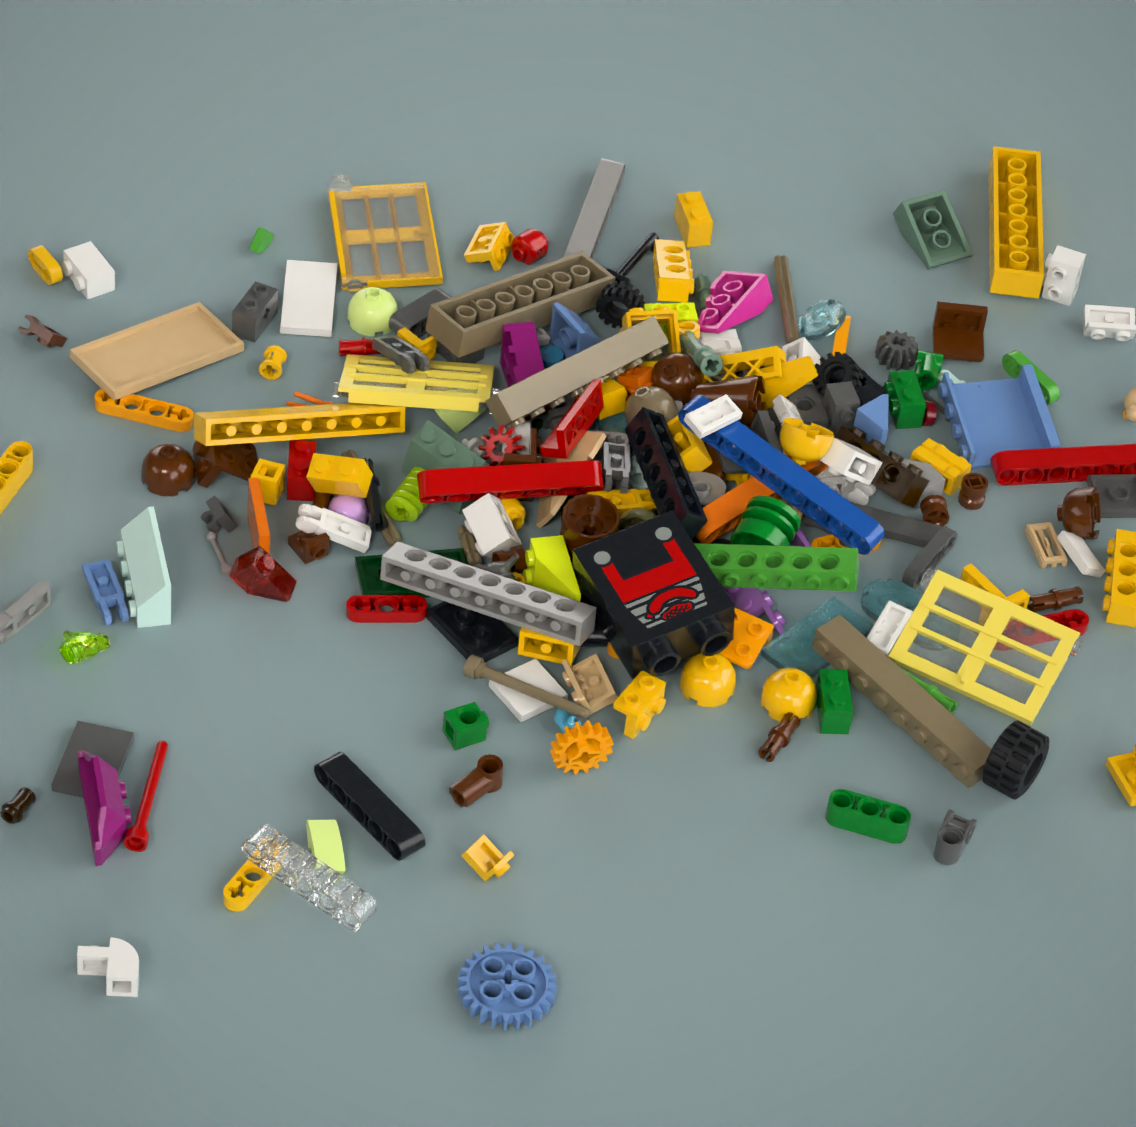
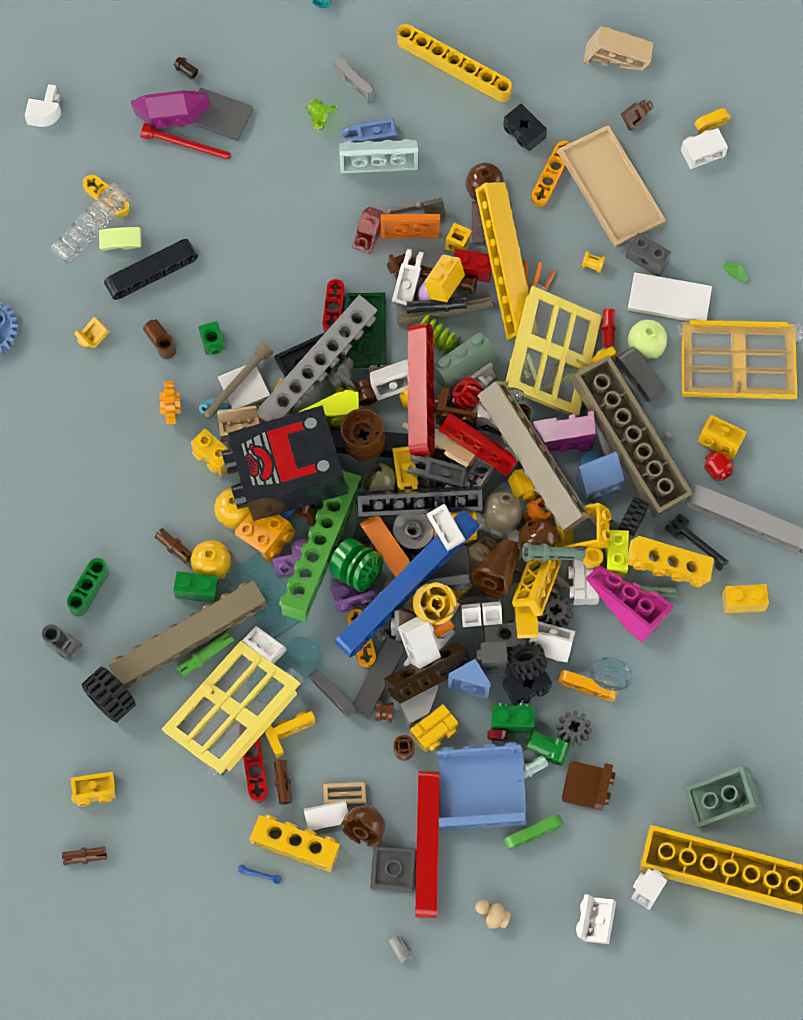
camera: 105 degrees right, 25 degrees up
dark grey hinge [372,335,430,374] -> none
dark tan axle [774,255,800,344] -> none
none -> black brick [503,103,547,151]

